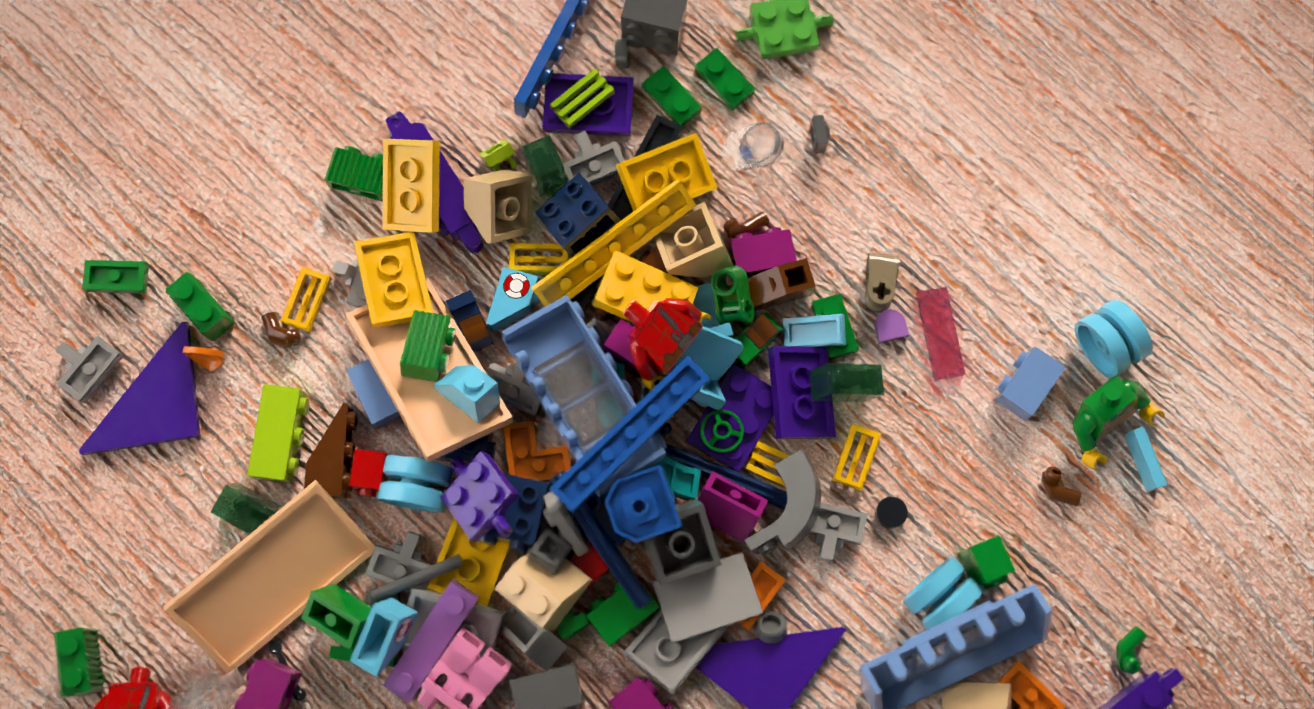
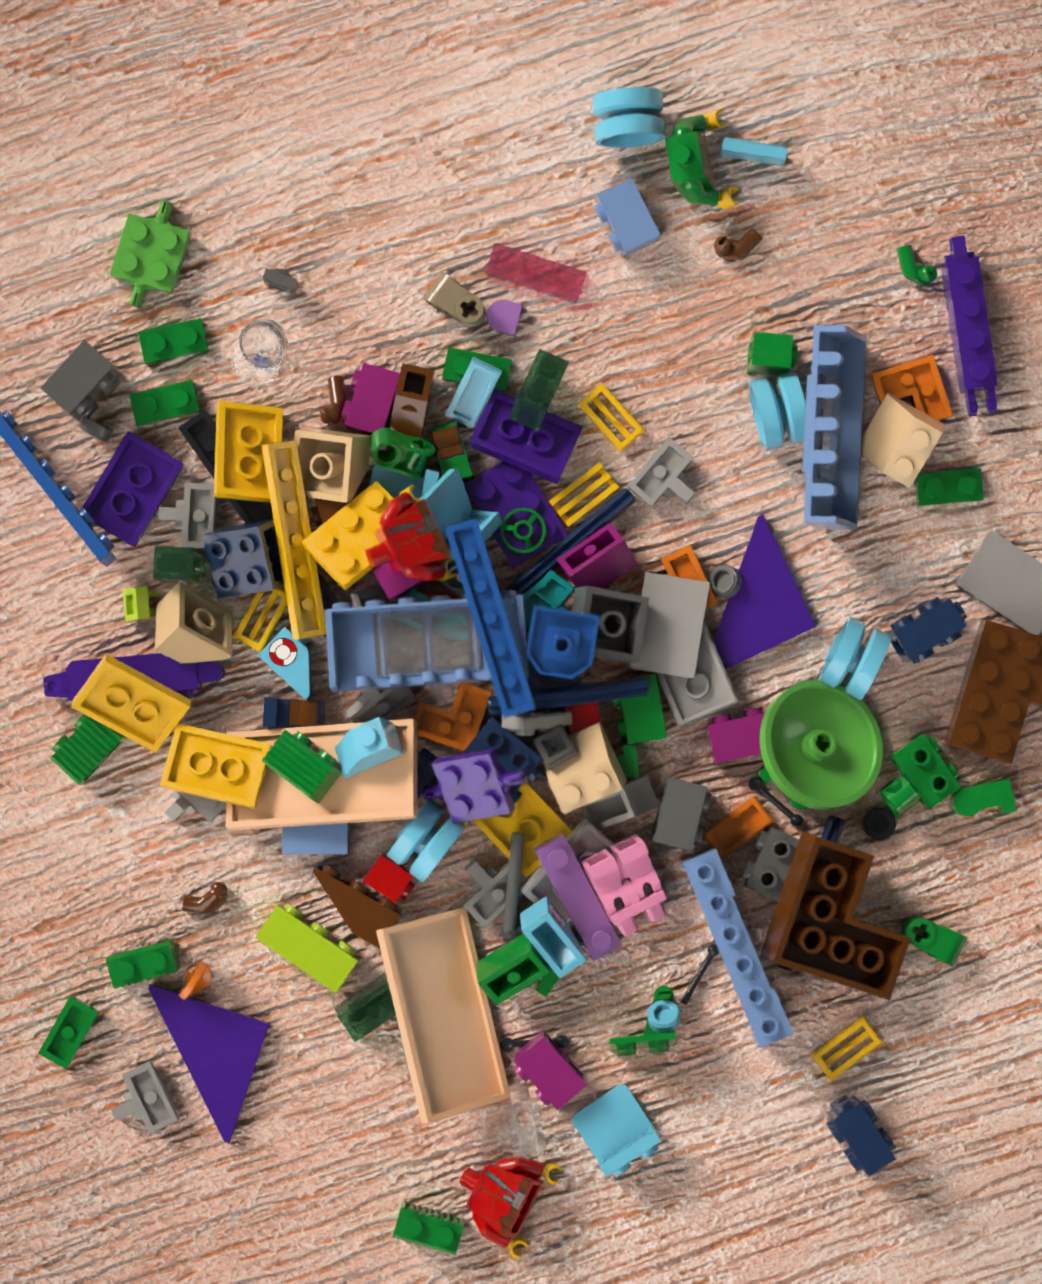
camera: 60 degrees left, 10 degrees up
yellow tile [280,267,332,333] -> none
lime tile [550,68,615,129] -> none
arch [745,449,821,555] -> none
black tile [875,497,908,529] -> none

